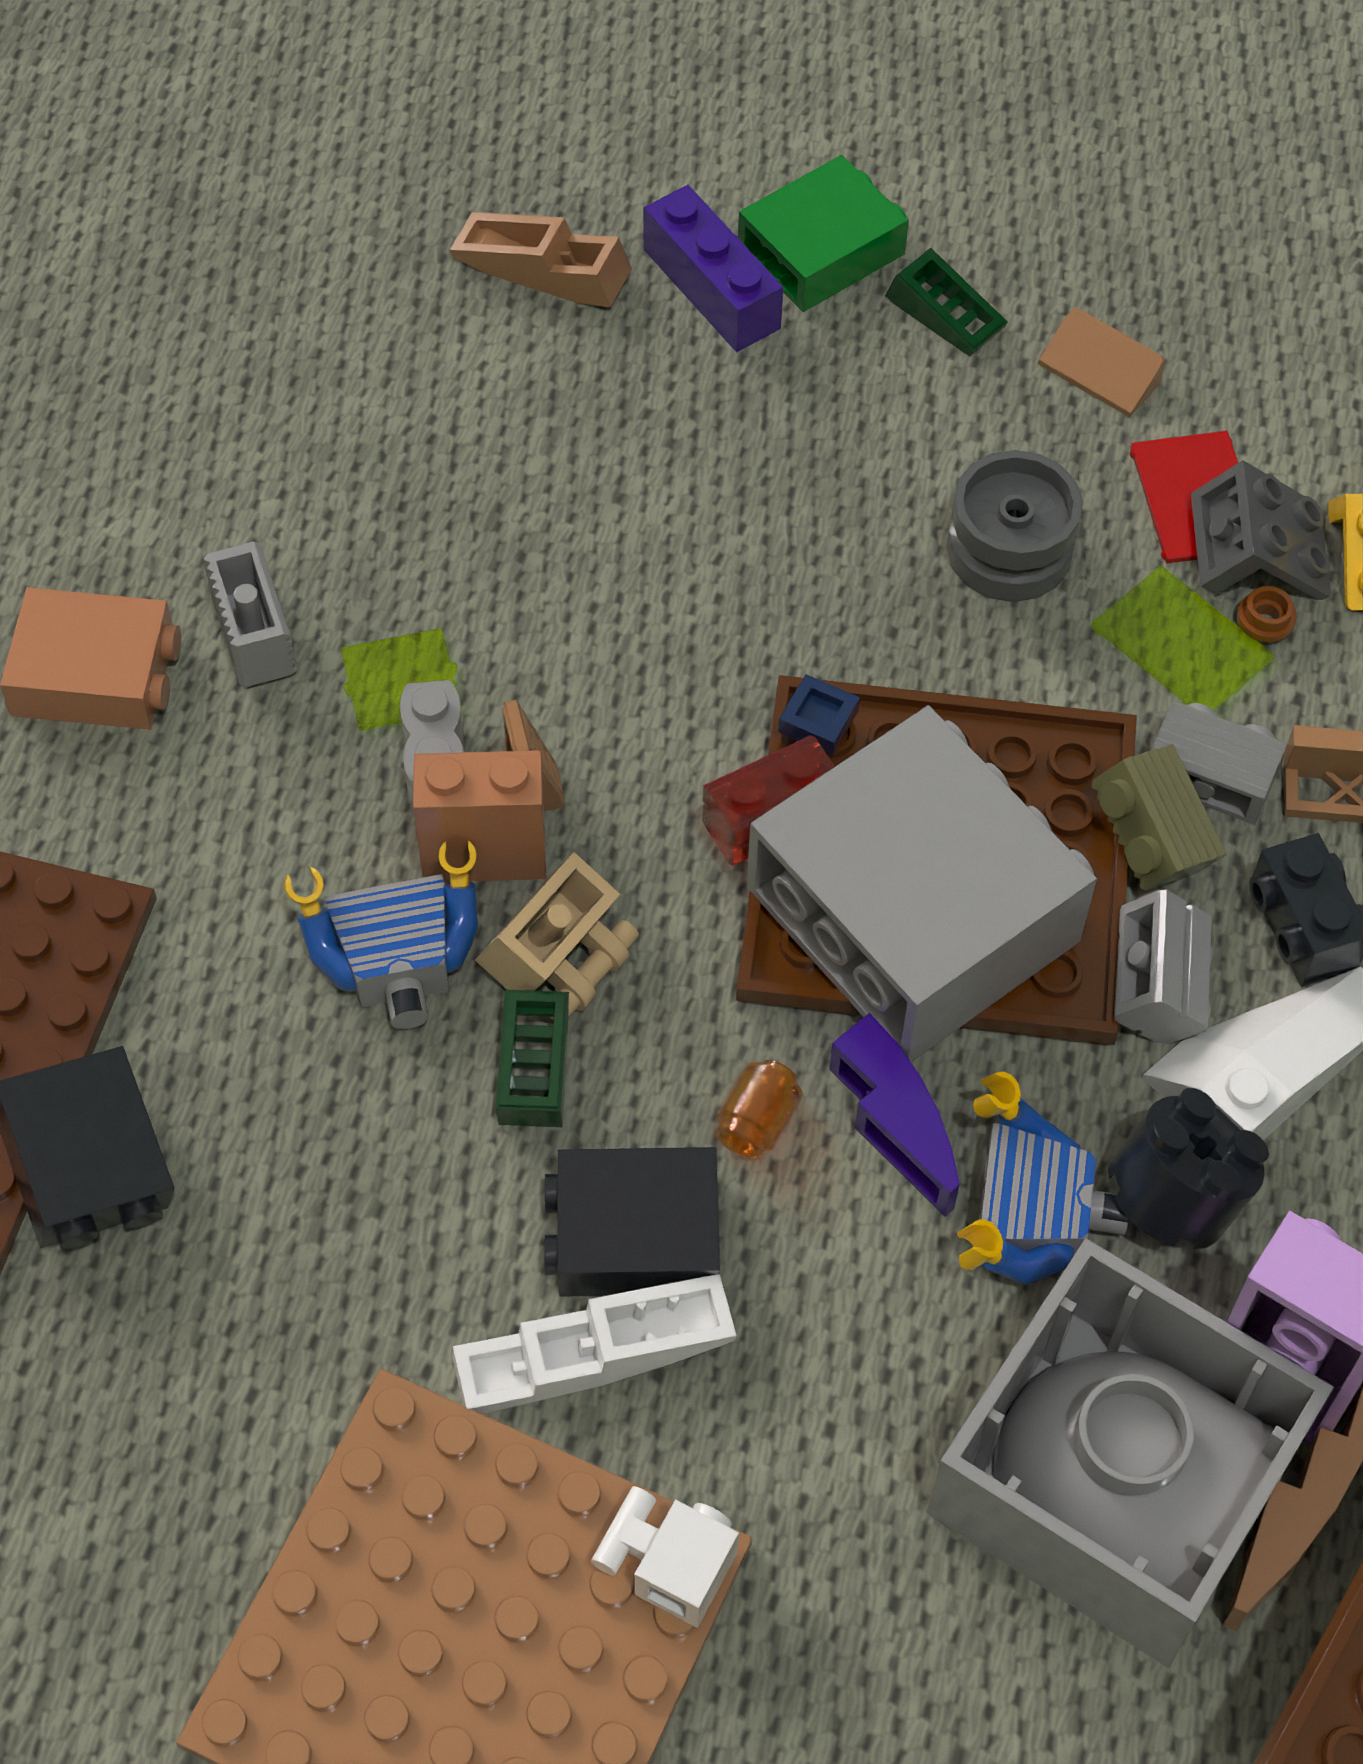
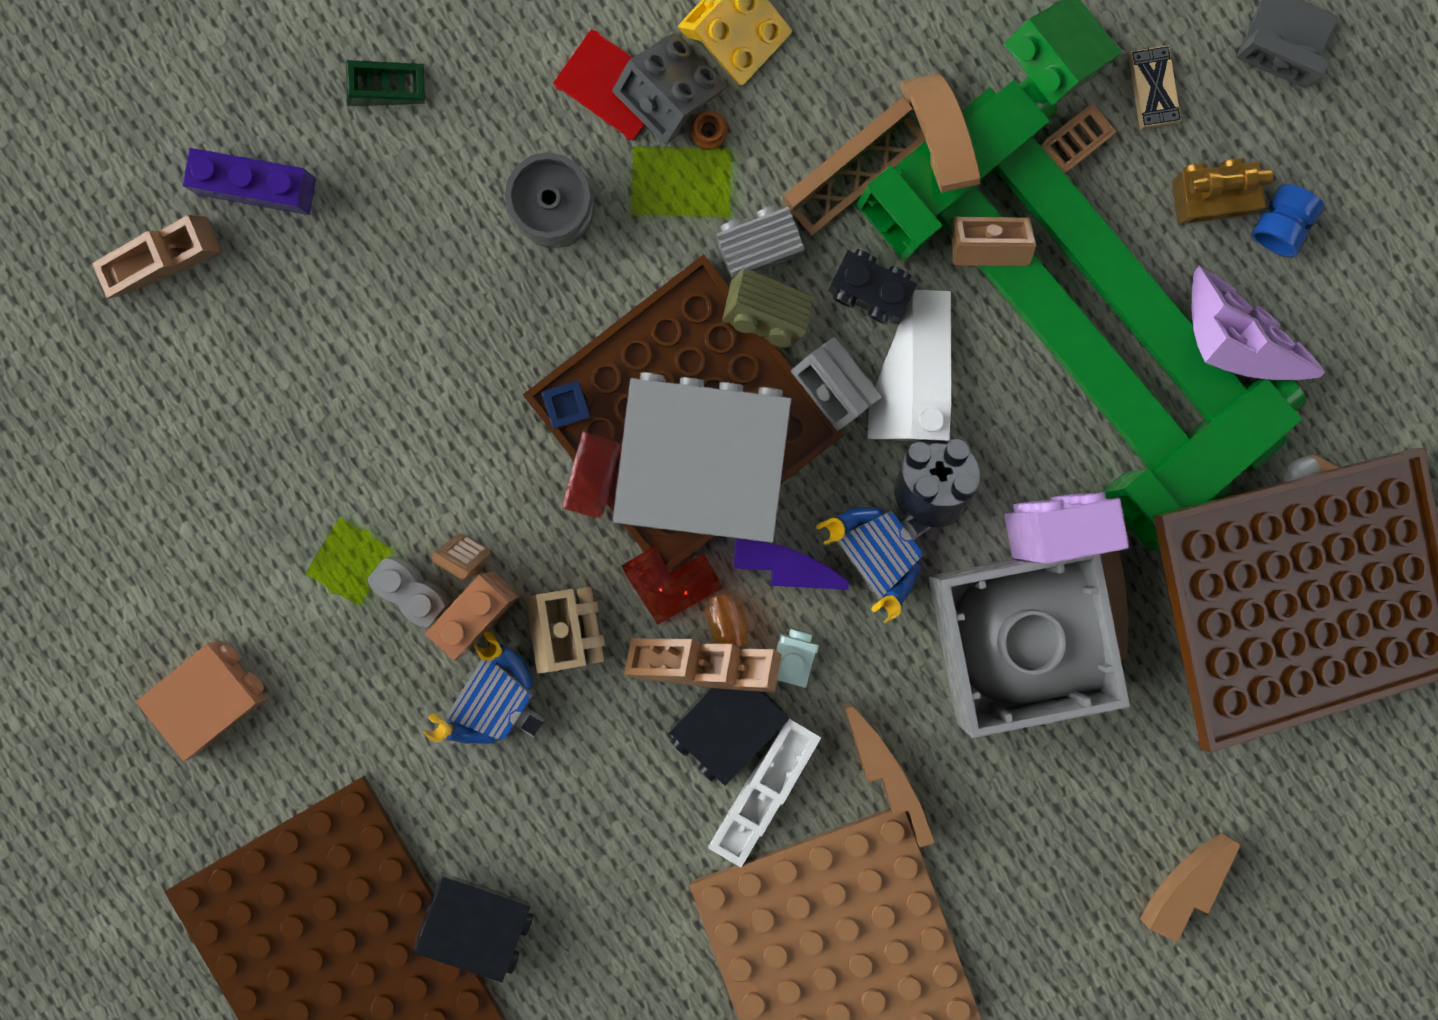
camera: 45 degrees left, 30 degrees up
light grey brick [203,542,297,687] -> none
dark green slope [496,990,569,1128] -> none
white brick [591,1486,739,1628] -> none
green brick [738,155,909,312] -> none
medium nougat slope [1038,307,1165,418] -> none
none -> clear red plate [621,546,724,625]
none -> medium nougat slope [624,638,782,692]
none -> light aqua bracket [776,629,819,688]
none -> medium nougat slope [843,702,935,847]

